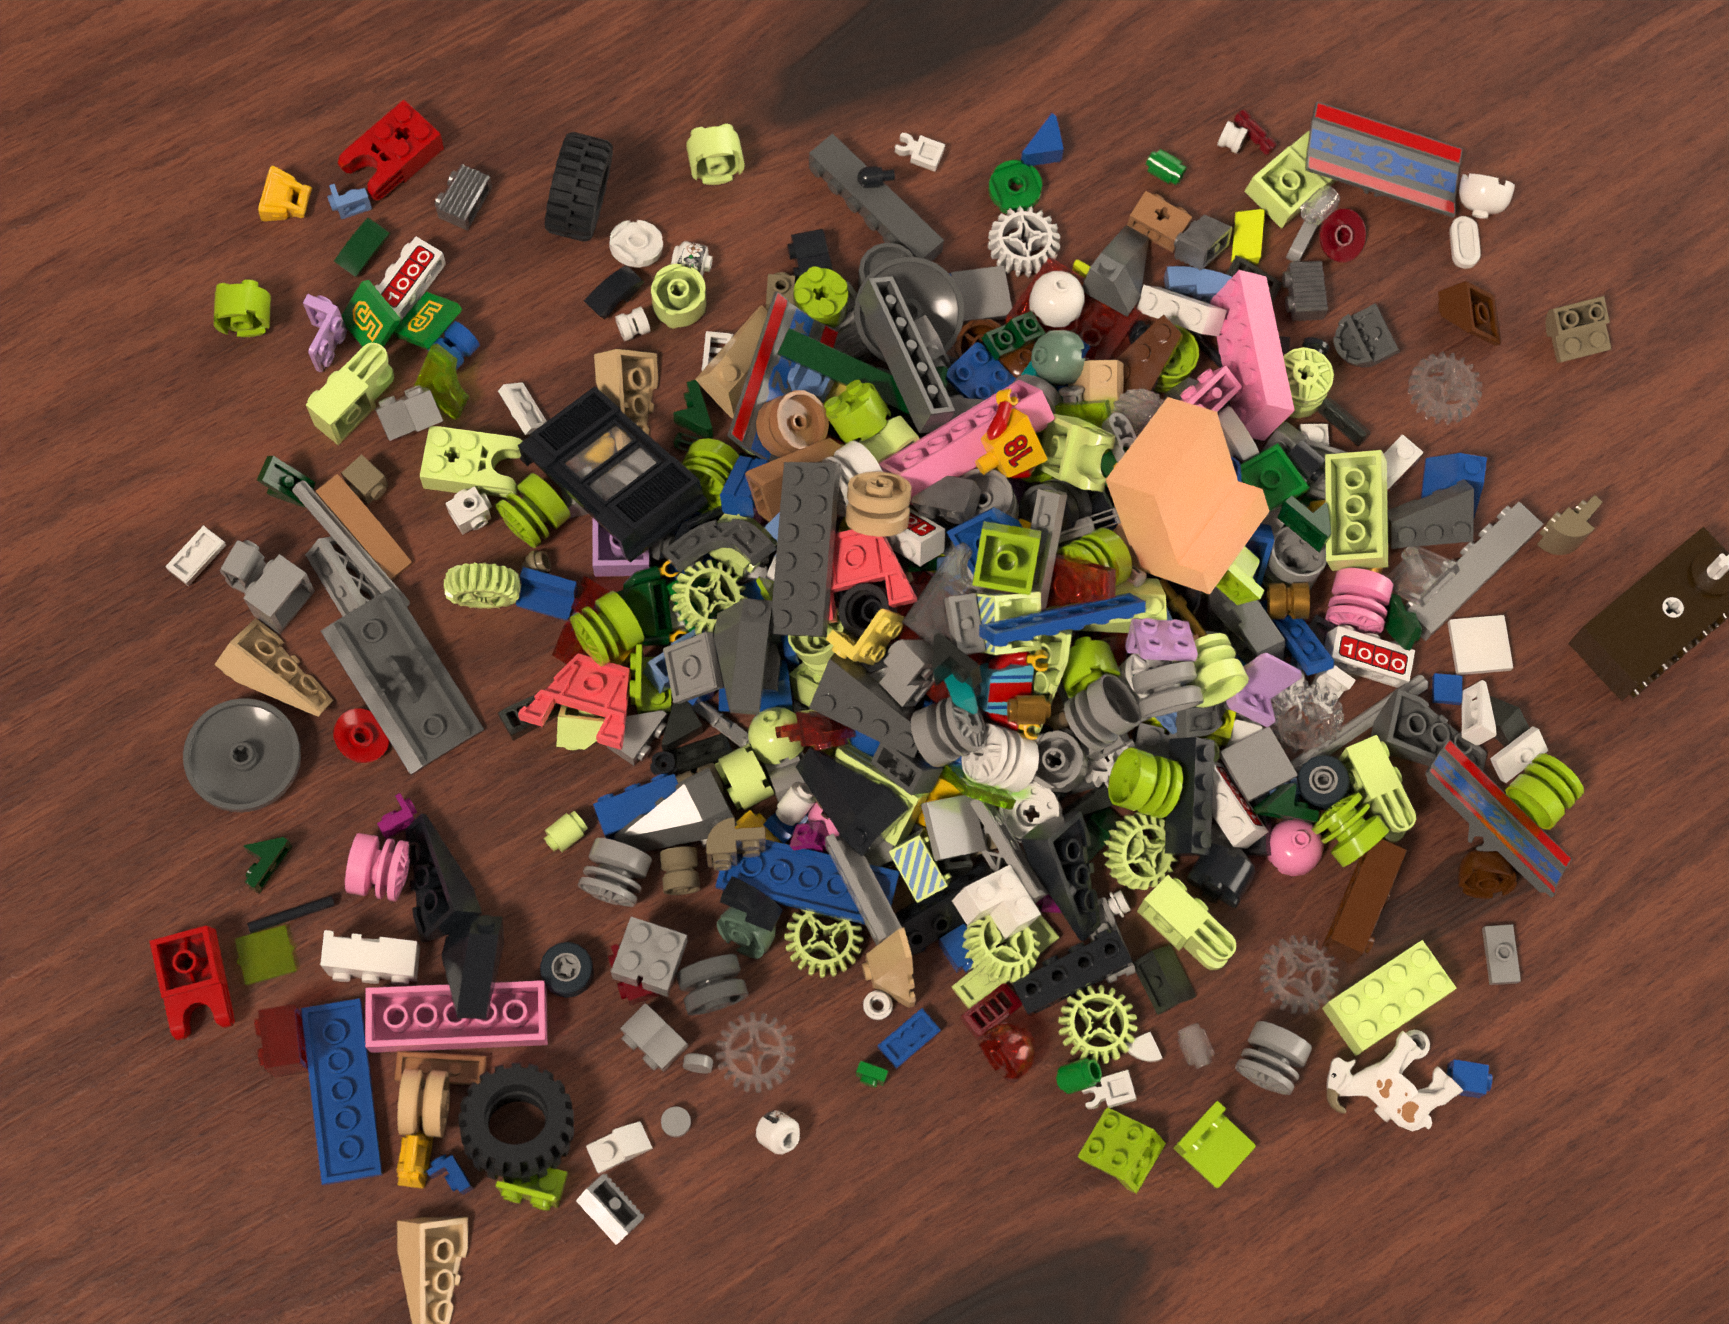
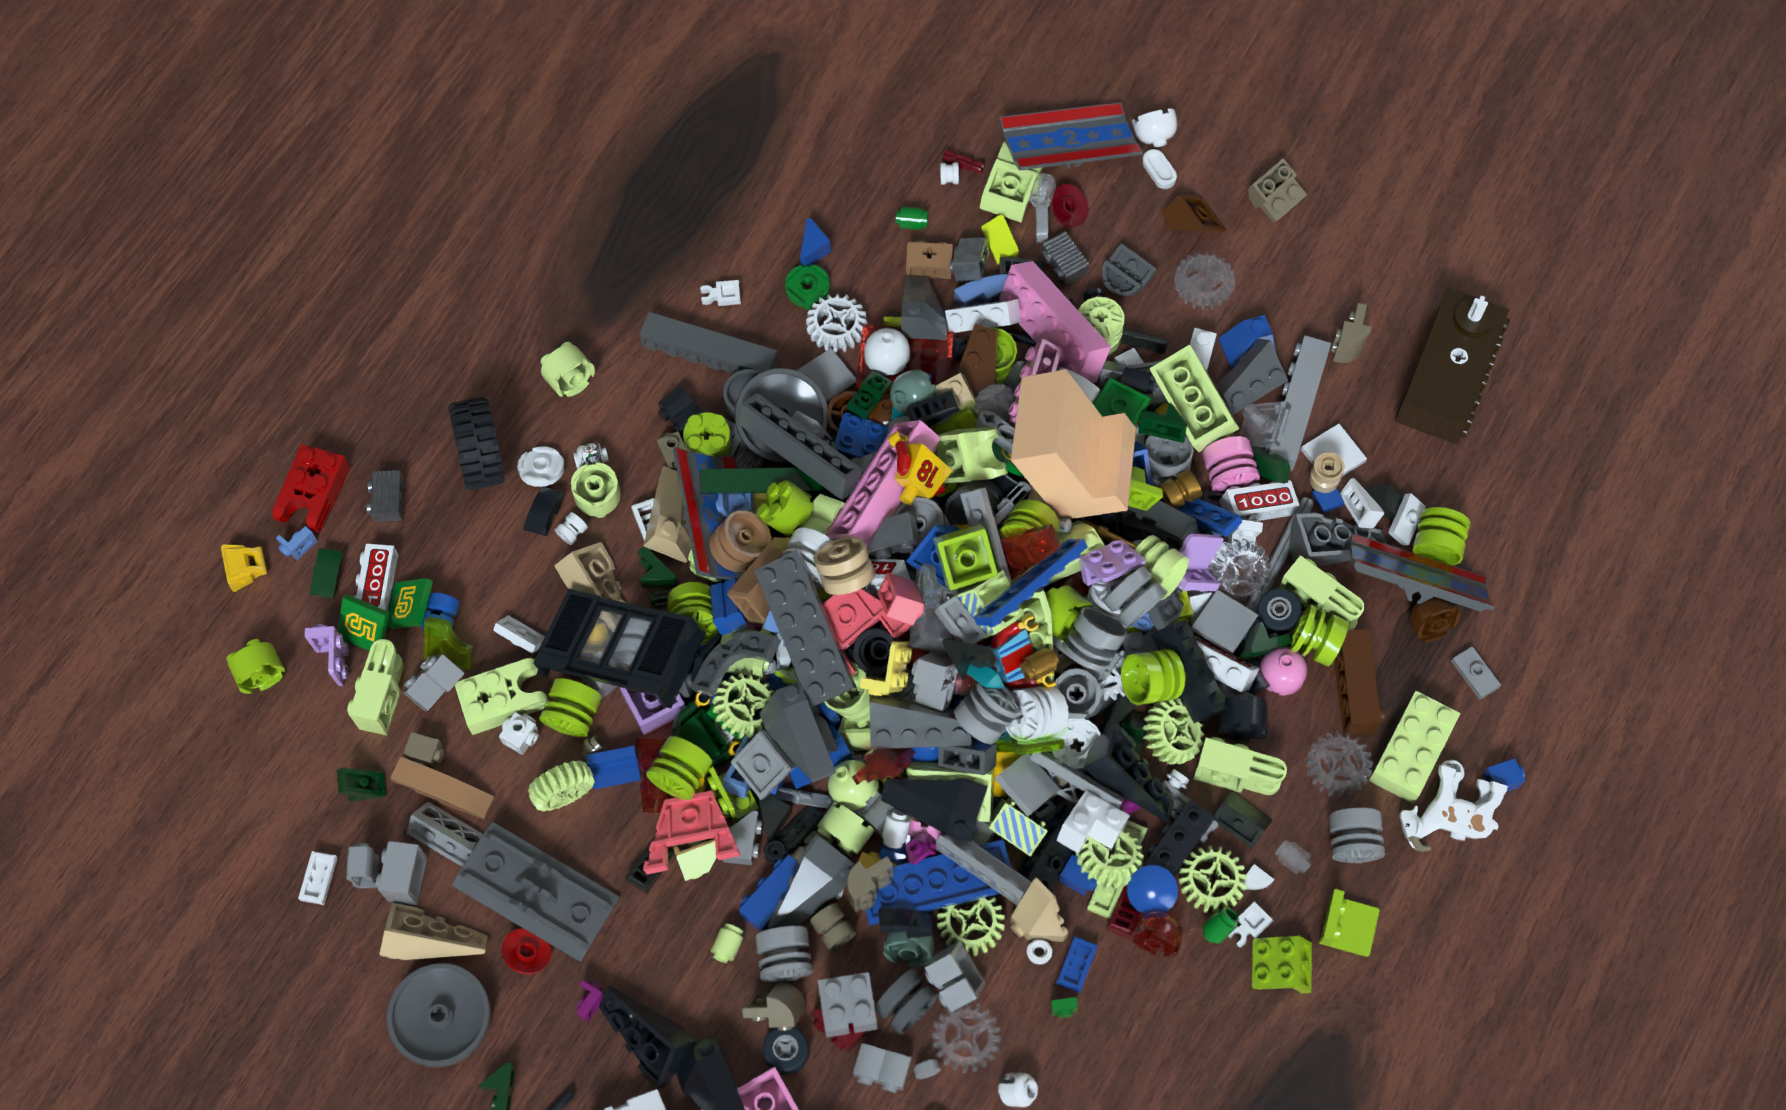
camera: 20 degrees left, 5 degrees down
light grey axle [292,480,410,607] -> none
bright pink wheel [345,833,409,902] -> none
black cylinder [857,166,895,189] -> none
none -> dark tan brick [742,982,806,1031]
none -> coral brick [877,572,924,625]
none -> black slope [906,390,960,428]
none -> light grey piece [925,940,986,1012]
none -> blue dish [1127,865,1178,915]
none -> tan wheel [1309,452,1345,493]

